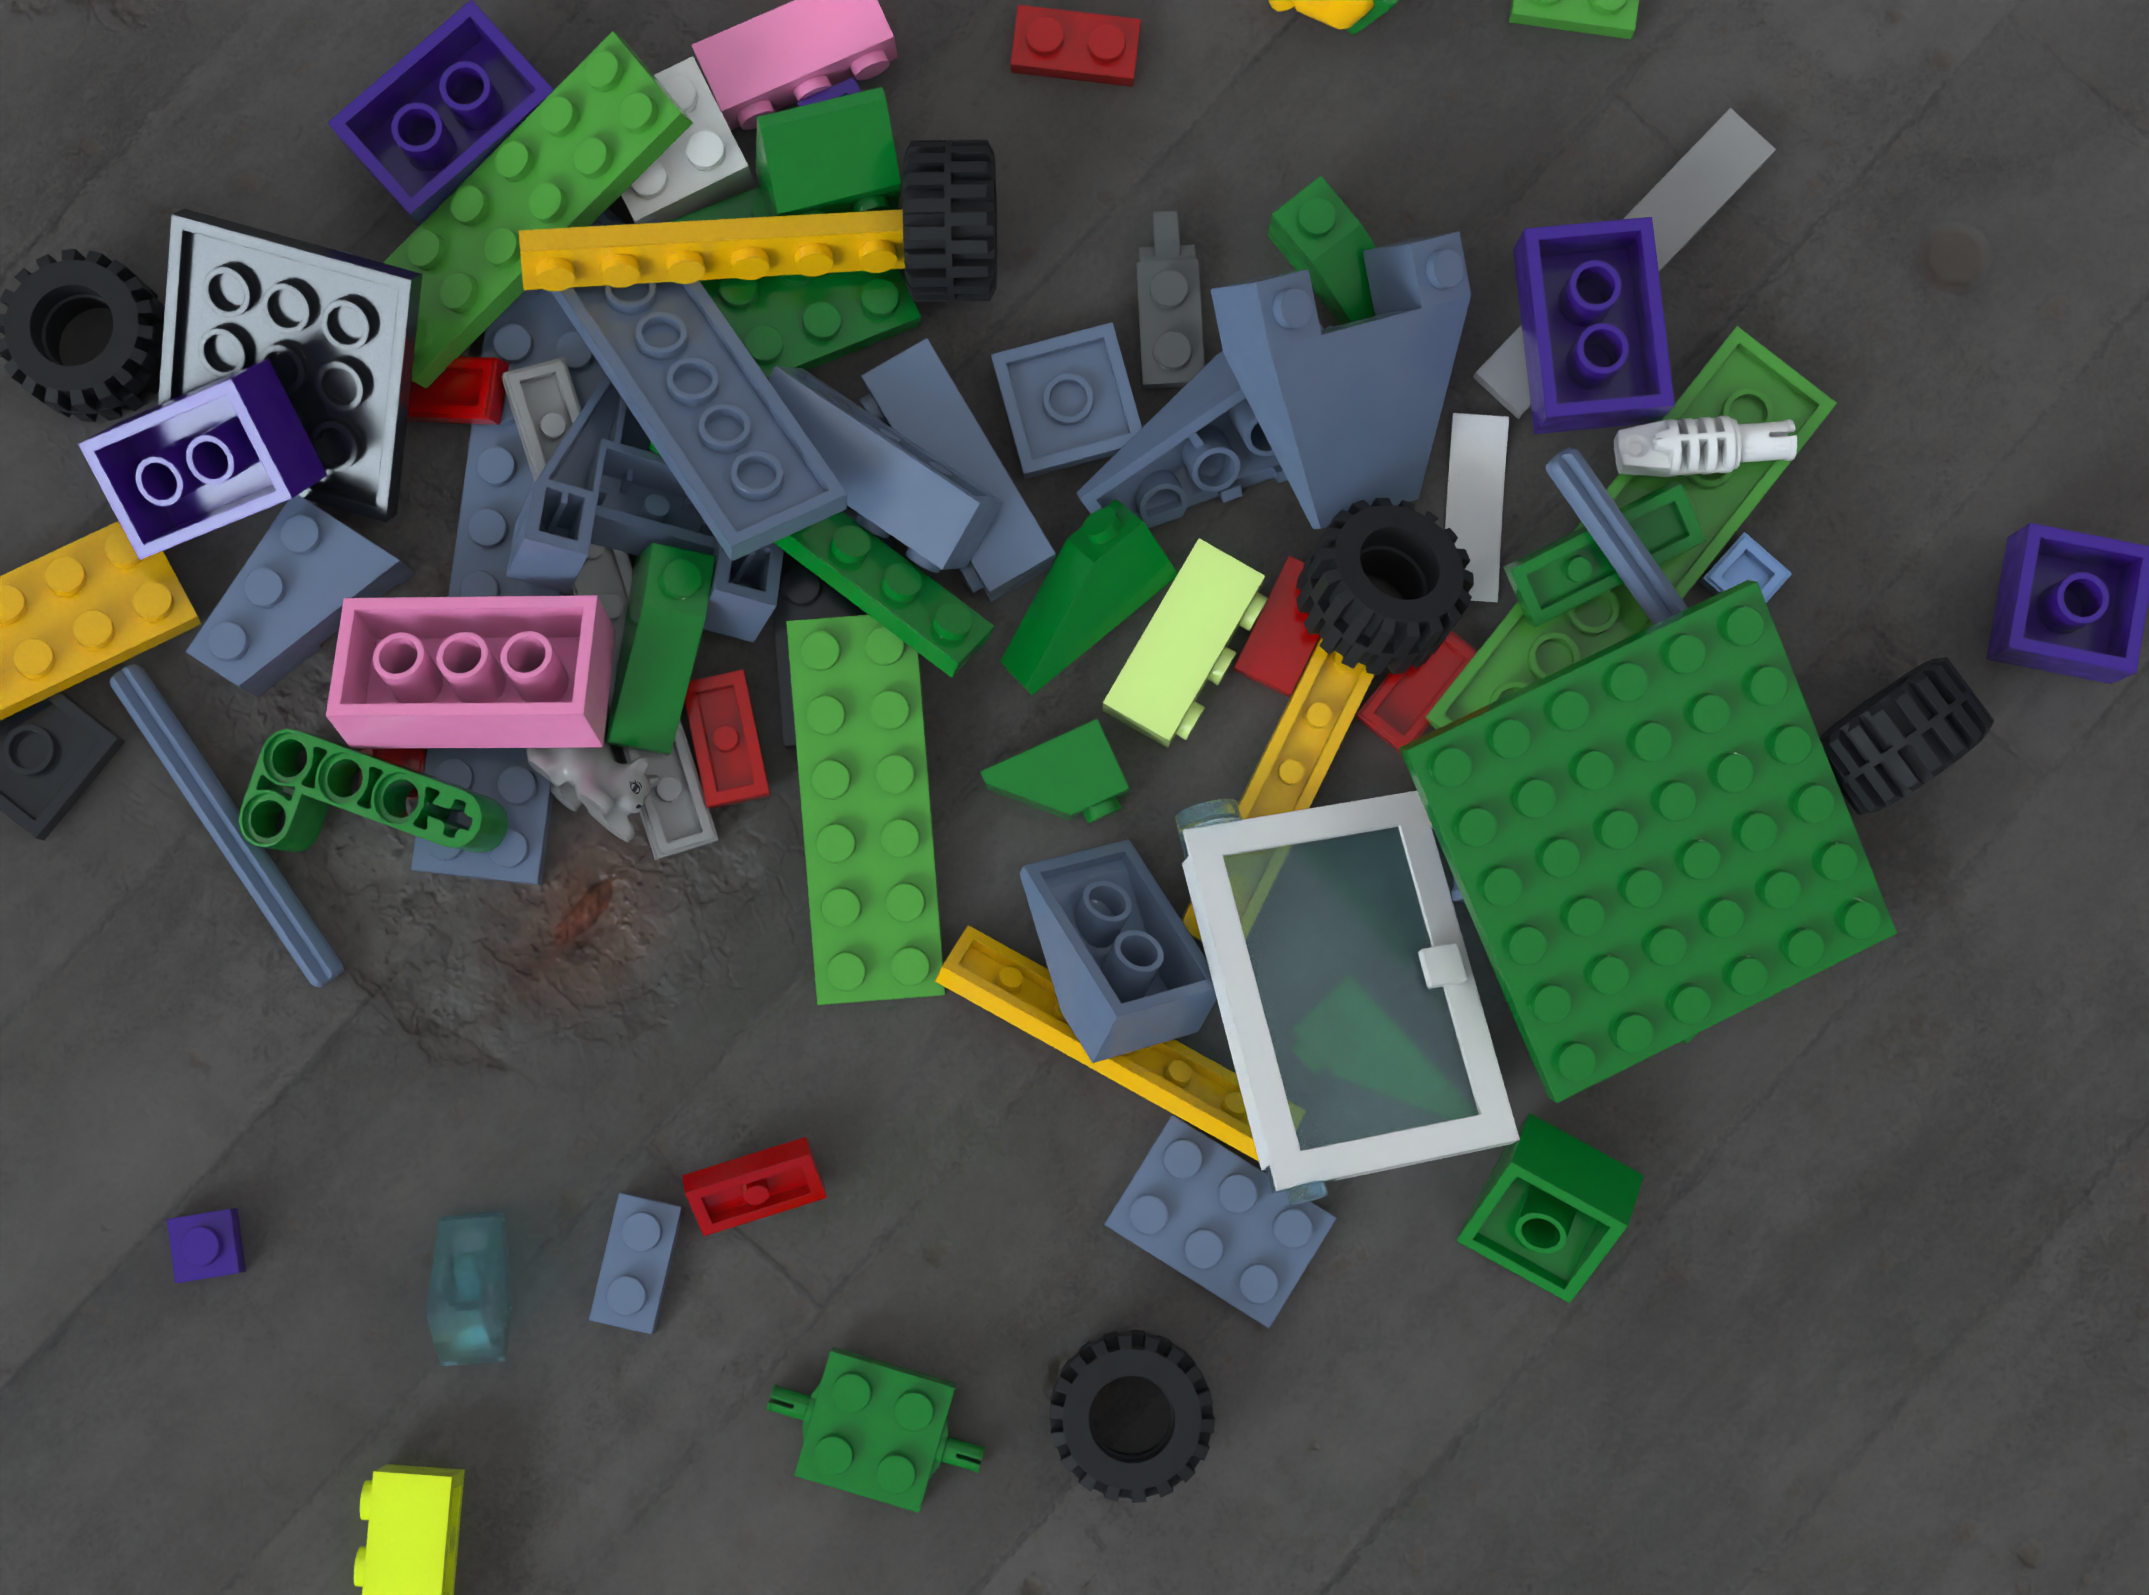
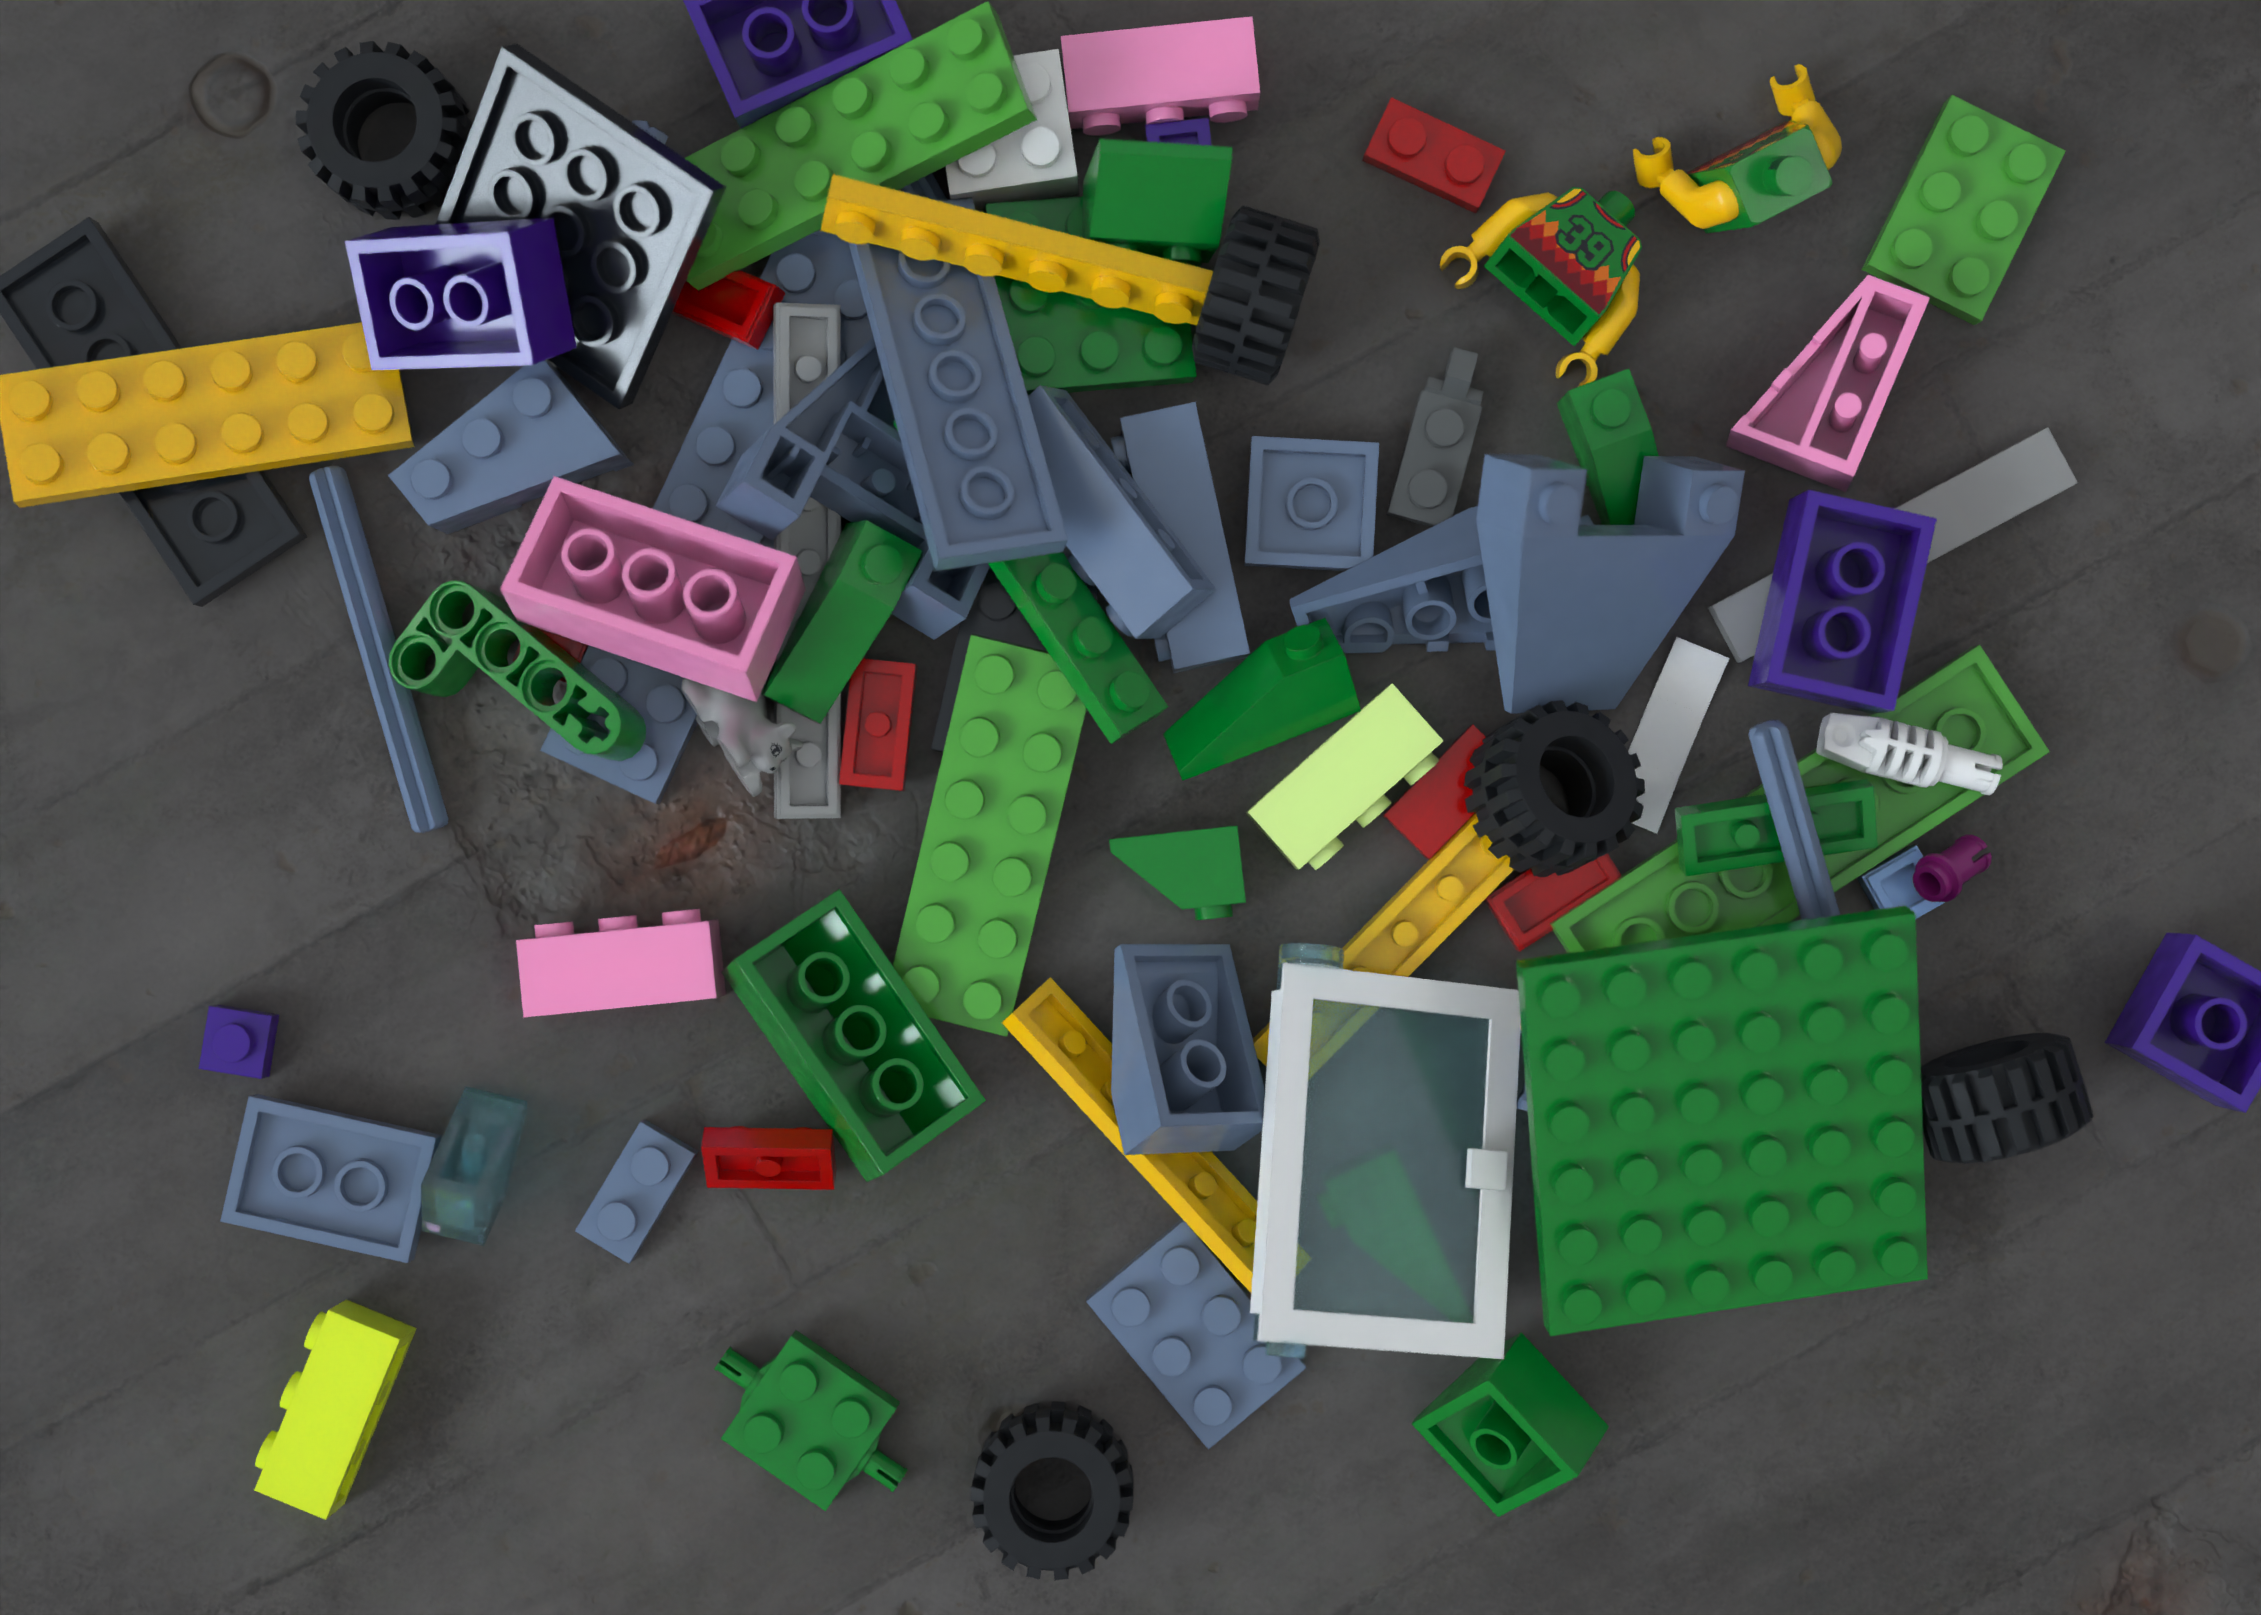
camera: 20 degrees right, 5 degrees up
none -> sand blue plate [220,1094,442,1263]
none -> bright pink brick [516,909,726,1018]
none -> green slope [721,889,986,1182]
none -> torso [1440,187,1642,387]
none -> bright pink wedge [1726,275,1930,492]
none -> magenta pin [1913,835,1992,902]

